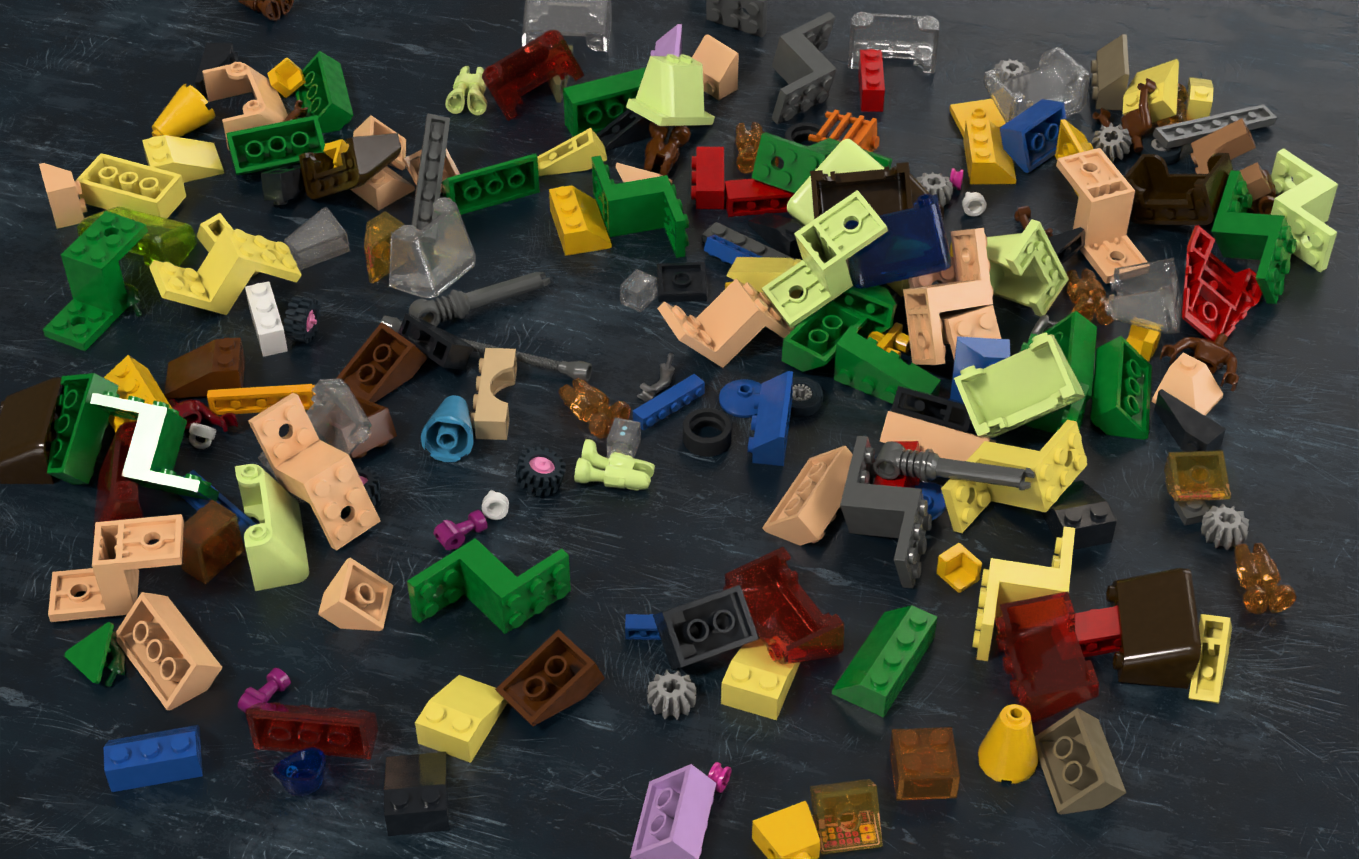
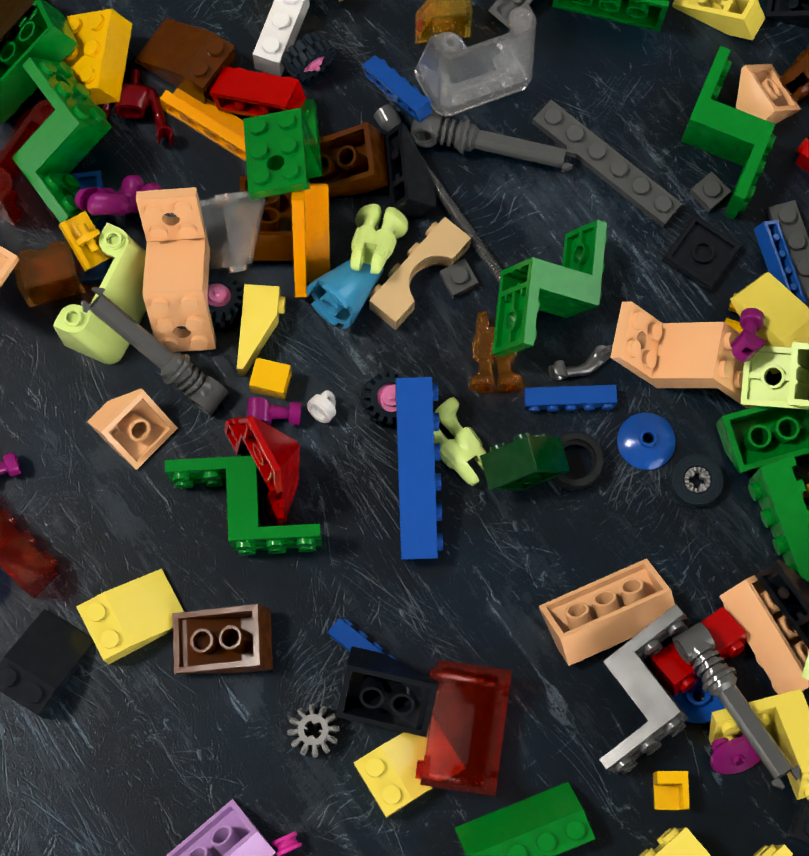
camera: 35 degrees right, 30 degrees up
white tile [189,423,216,449] -> none
yellow slope [549,185,612,256] -> none
clear brick [607,418,641,458] -> none
clear brick [620,269,657,312] -> none
blue slope [748,371,793,466] -> none
none -> yellow hips [58,210,112,272]
none -> magenta piece [75,175,162,216]
none -> dark grey piece [81,287,229,416]
none -> red brick [210,66,306,117]
none -> red wedge [224,416,300,526]
none -> light yellow slope [237,284,286,377]
none -> green bracket [243,98,323,200]
none -> yellow panel [249,358,292,401]
none -> light orange panel [291,184,330,297]
none -> yellowish green piece [350,204,408,274]
none -> blue piece [362,55,433,122]
none -> blue brick [395,377,443,560]
none -> dark grey plate [439,258,479,298]
none -> dark green brick [480,432,570,491]
none -> green bracket [492,220,607,357]
none -> dark grey plate [532,100,682,228]
none -> dark grey plate [690,171,731,213]
none -> magenta piece [710,735,761,775]
none -> magenta leg [730,308,765,362]

